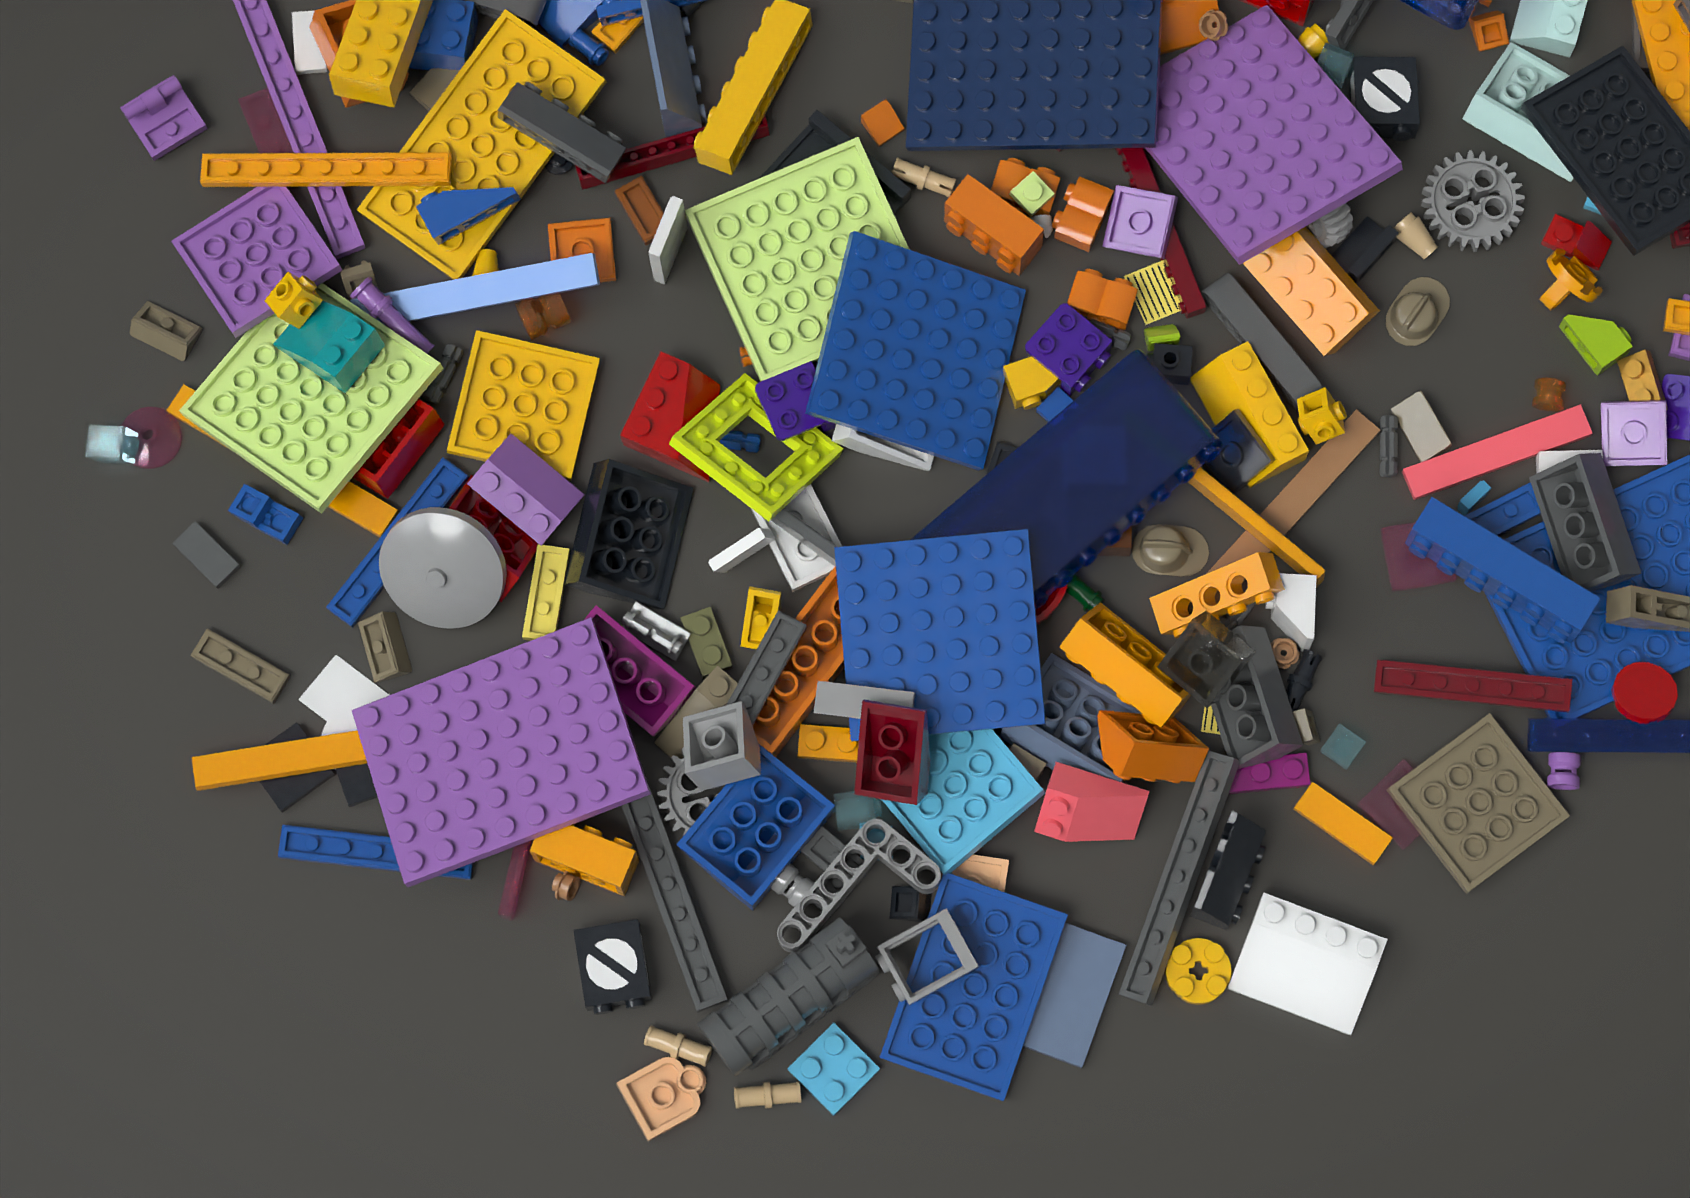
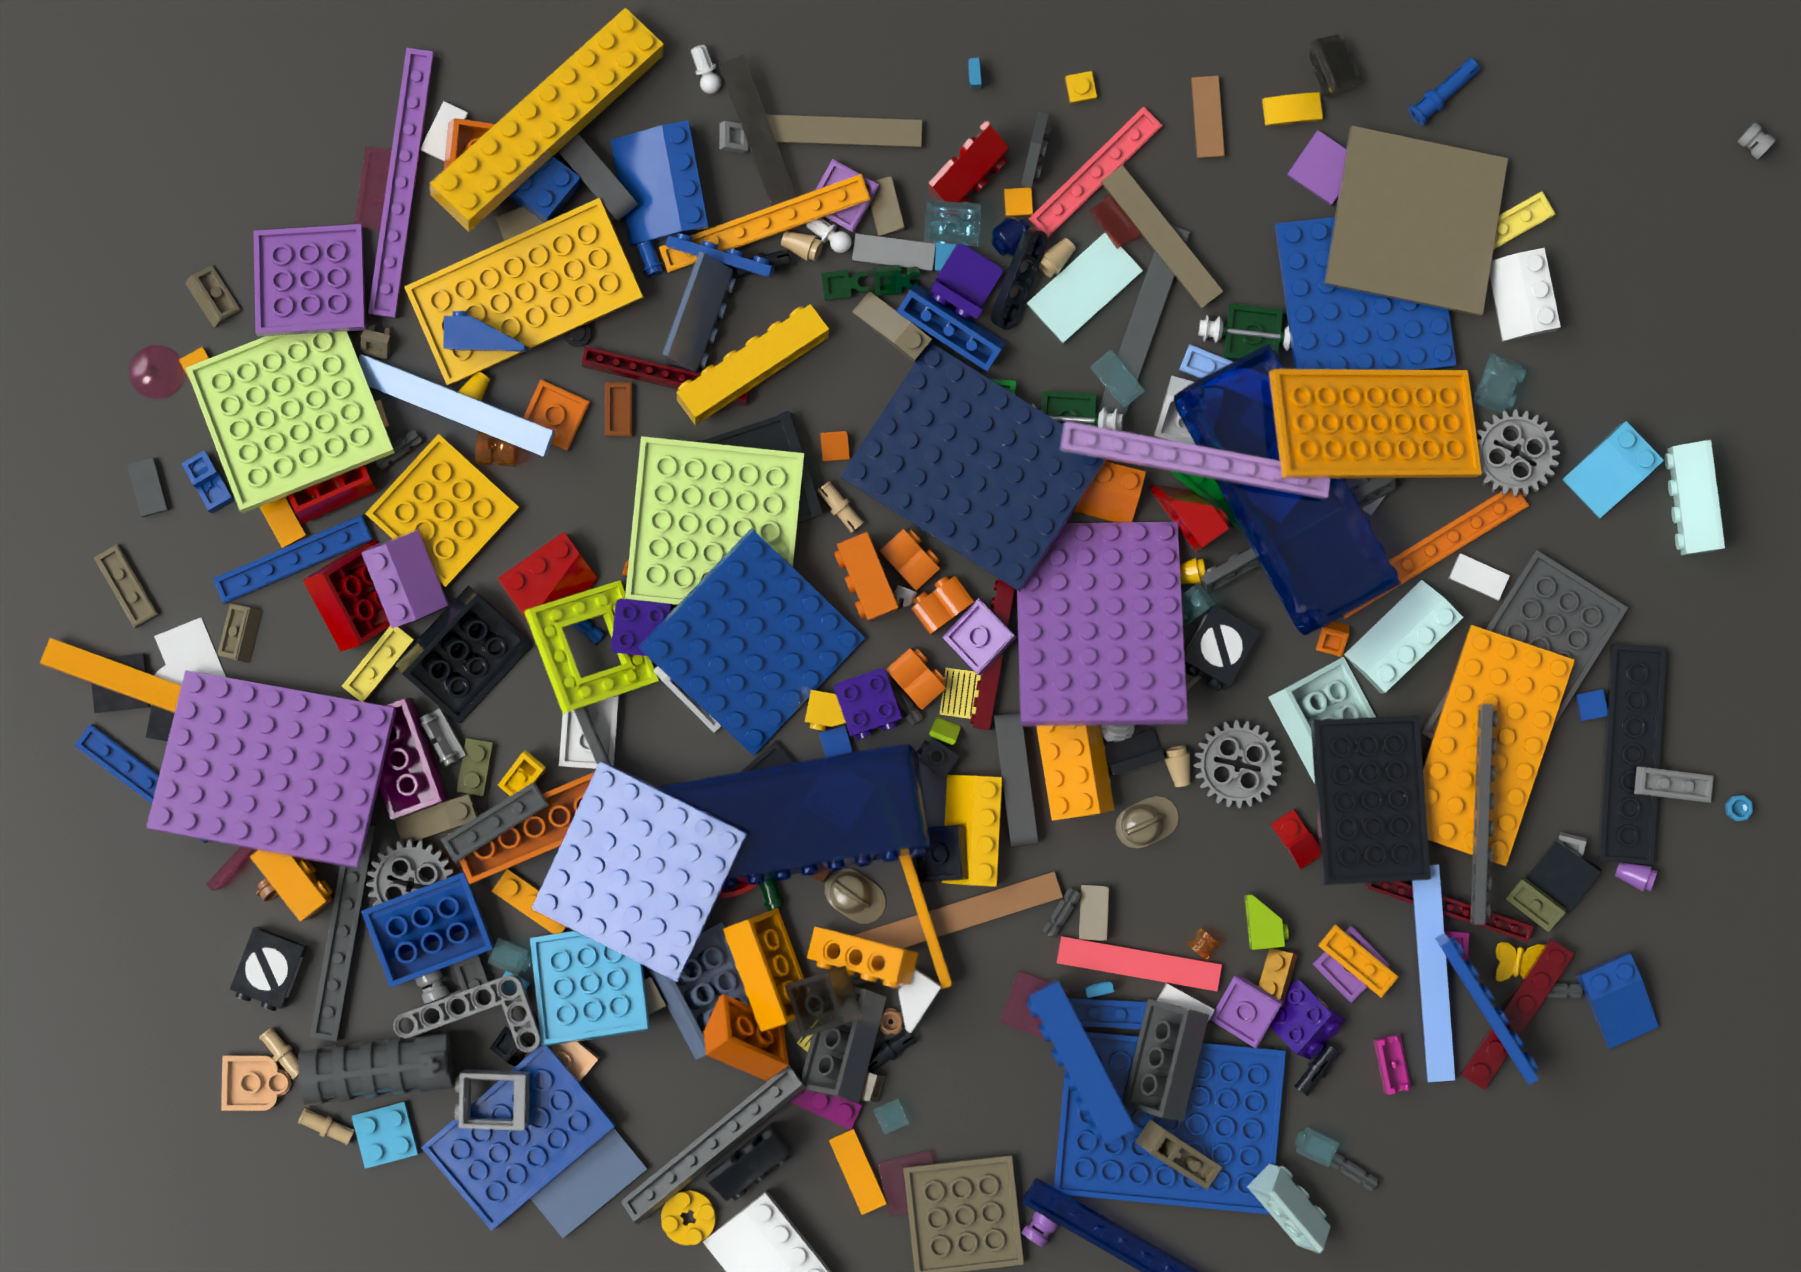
camera: 25 degrees right, 10 degrees up
clear light blue brick [86,425,139,464] -> none
medium lavender plate [120,75,207,161] -> none
light orange tile [200,152,452,187] -> none
yellow brick [264,272,323,329] -> none
teal slope [273,301,385,394] -> none
medium lavender pin [350,276,435,354] -> none
light grey dish [379,507,507,629] -> none
dark grey slope [498,82,626,184] -> none
white tile [648,196,688,284] -> none
light grey slope [683,701,761,791] -> none
white tile [708,528,776,573] -> none
light grey tile [814,681,915,719] -> none
dark red slope [854,700,930,805] -> none
yellowish green plate [1009,171,1055,217] -> none
coral slope [1034,762,1150,842] -> none
medium nougat plate [1199,10,1228,41] -> none
yellow brick [1297,387,1347,445] -> none
dark red plate [1374,660,1573,713] -> none
light orange tile [1539,249,1603,311] -> none
red tile [1611,662,1678,724] -> none

